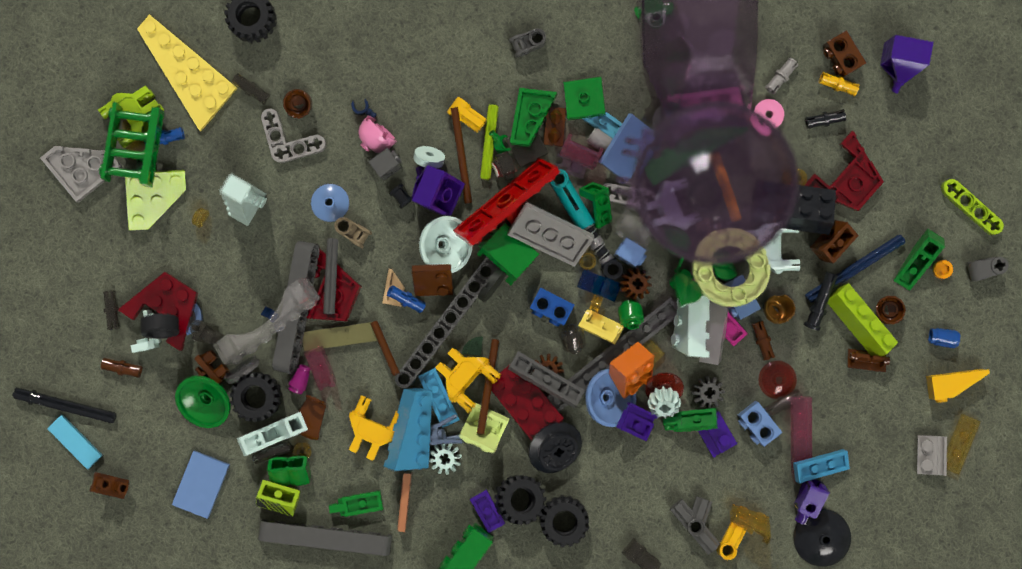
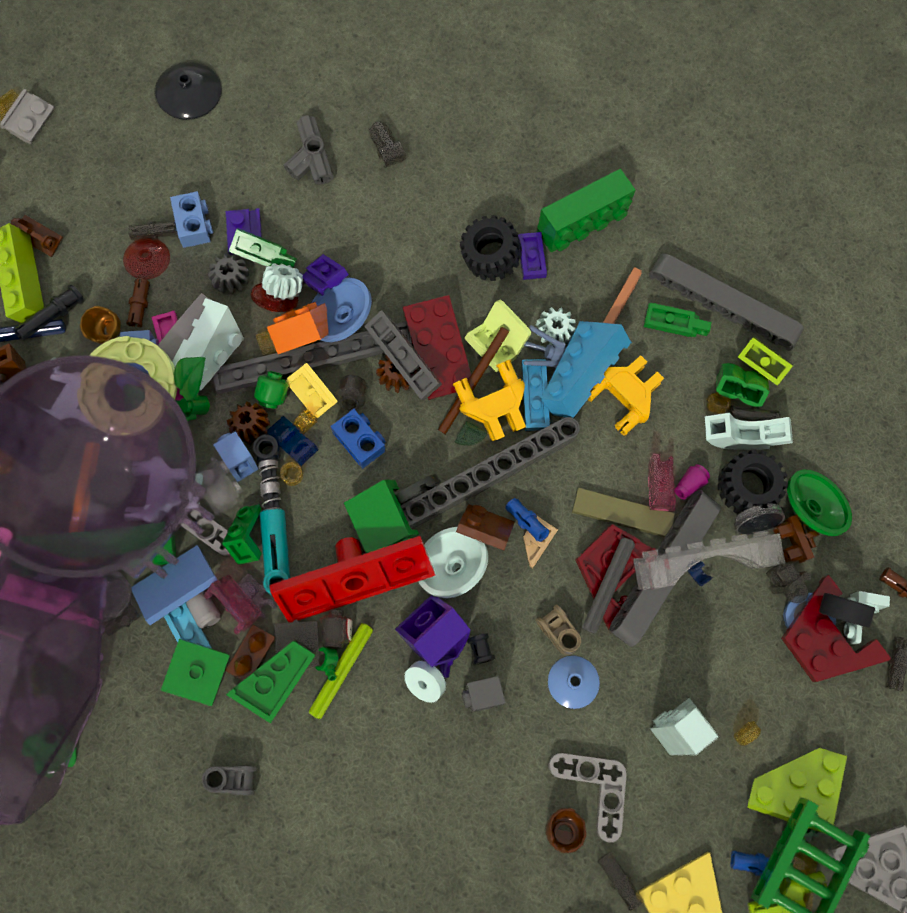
camera: 160 degrees left, 15 degrees down
medium blue tile [172,450,230,519] -> none
reddish brown piece [298,395,326,440] -> none
dark blue piece [351,99,377,118] -> none
bright pink cylinder [358,115,397,153] -> none
reddish brown bar [370,321,400,376] -> none
yellow piece [447,97,487,133] -> none
reddish brown piece [451,107,472,203] -> none
light grey plate [508,202,594,267] -> none
black piece [528,422,582,473] -> none
black tyre [540,495,589,547] -> none
yellow piece [717,520,748,560] -> none
clear yellow wing [730,504,771,544] -> none
clear pink tile [791,396,812,474] -> none
dark azure plate [793,449,850,483] -> none
dark purple torso [794,479,830,525] -> none

